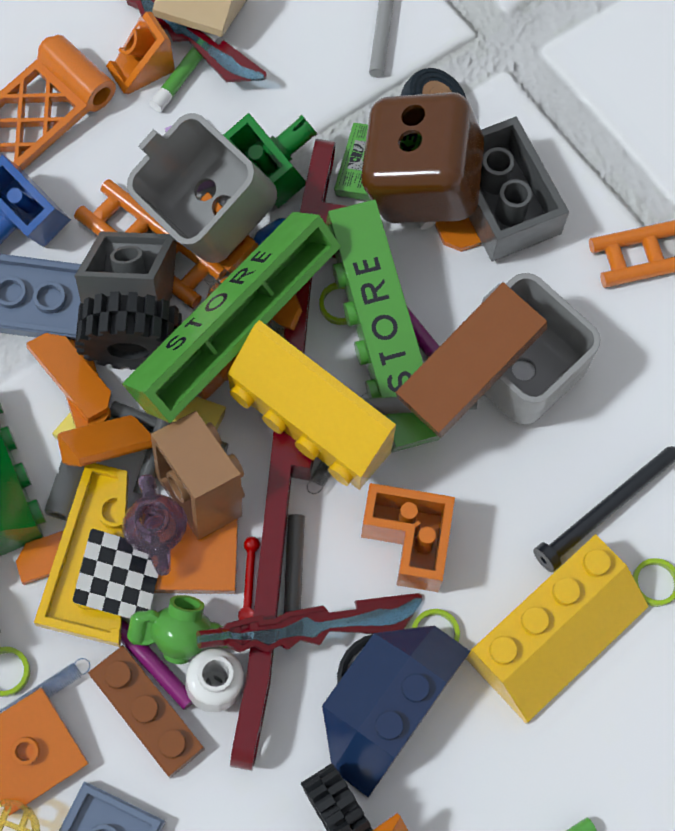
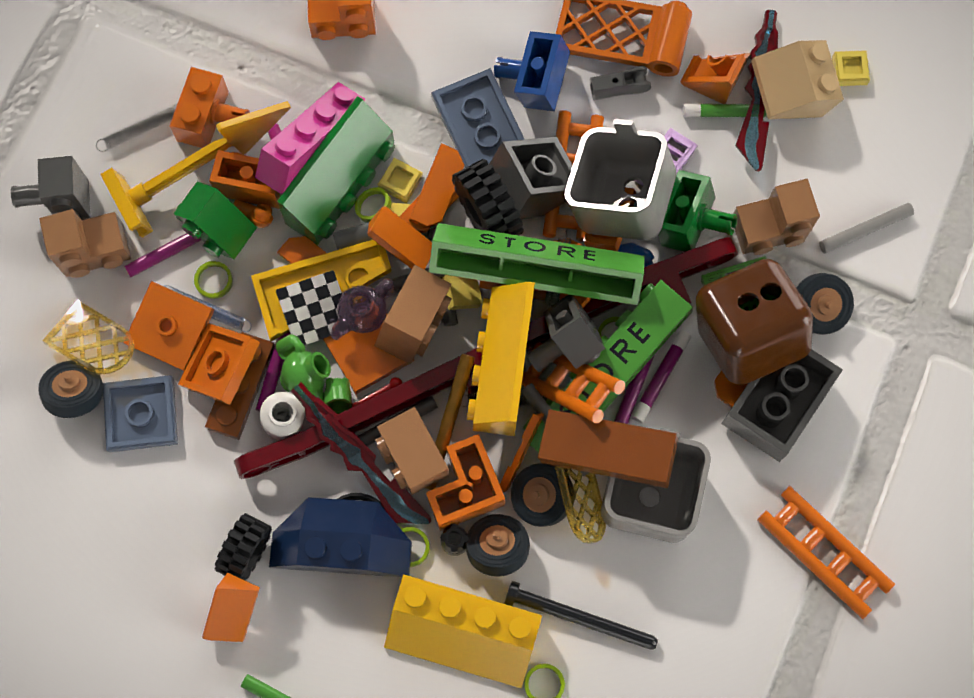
camera: 60 degrees right, 5 degrees up
none -> orange plate [178,323,260,405]
none -> bright green hose [324,377,352,414]
none -> lime piece [355,187,391,223]
none -> medium nougat brick [375,407,449,495]
none -> light yellow tile [377,158,423,204]
none -> pearl gold bar [425,354,475,490]
none -> black hose [440,524,469,556]
none -> black wheel [466,514,530,577]
none -> orange piece [500,413,544,492]
none -> black wheel [511,463,574,527]
none -> orange bar [522,342,625,423]
none -> dark grey brick [526,294,605,372]
none -> clear yellow window [555,466,606,544]
none -> dark grey bar [590,66,651,100]
none -> magenta bar [631,330,691,423]
none -> medium nougat brick [734,178,820,255]

